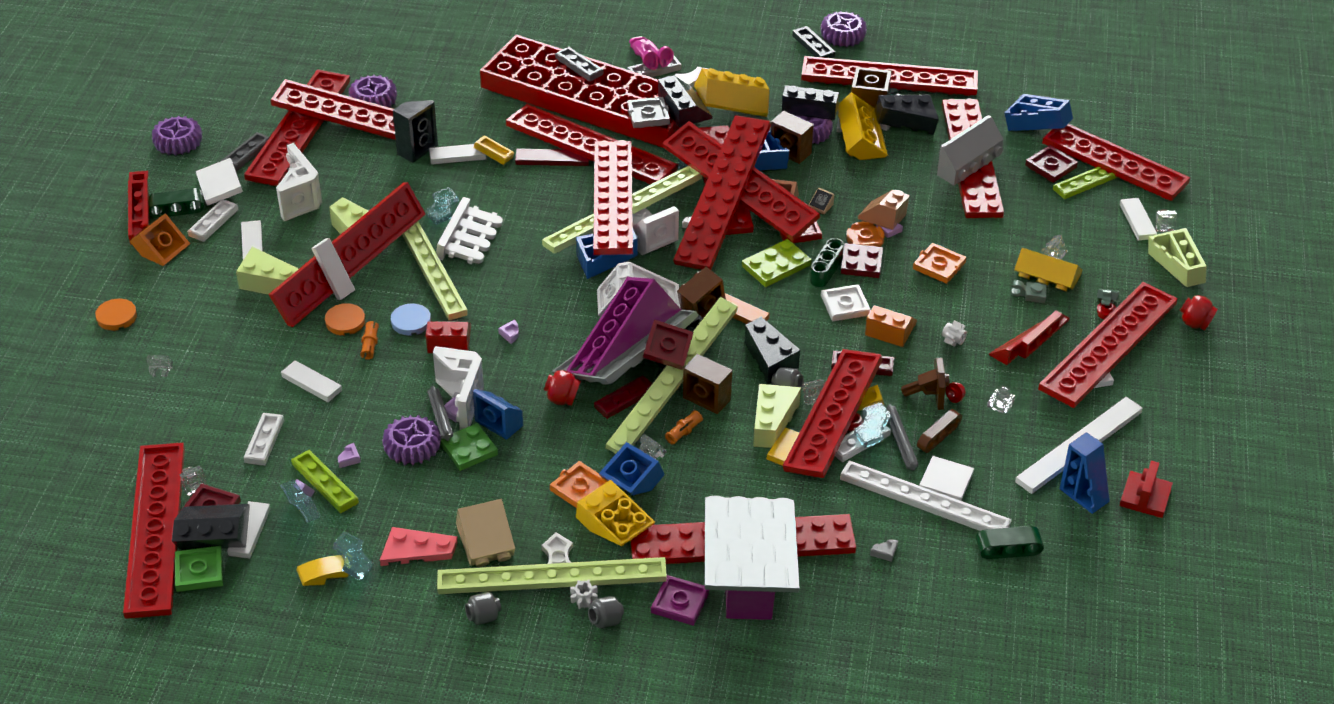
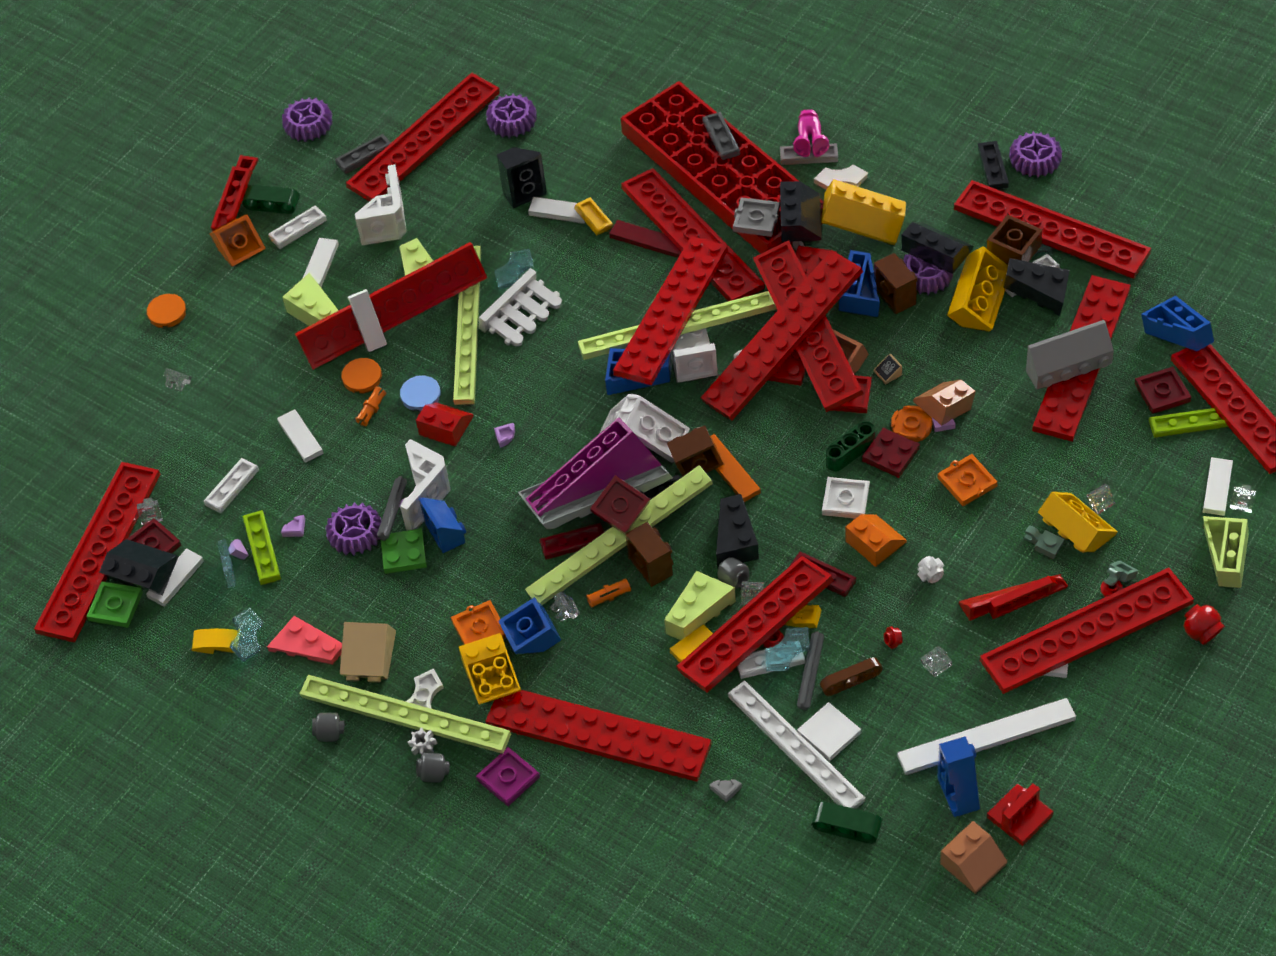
camera: 30 degrees right, 10 degrees up
white tile [196,158,243,206] -> none
red plate [271,79,396,140] -> none
red piece [544,370,581,406] -> none
piece [705,496,799,620] -> none
lime plate [742,239,812,287] -> none
reddish brown piece [901,358,950,410] -> none
none -> nougat slope [940,821,1007,894]

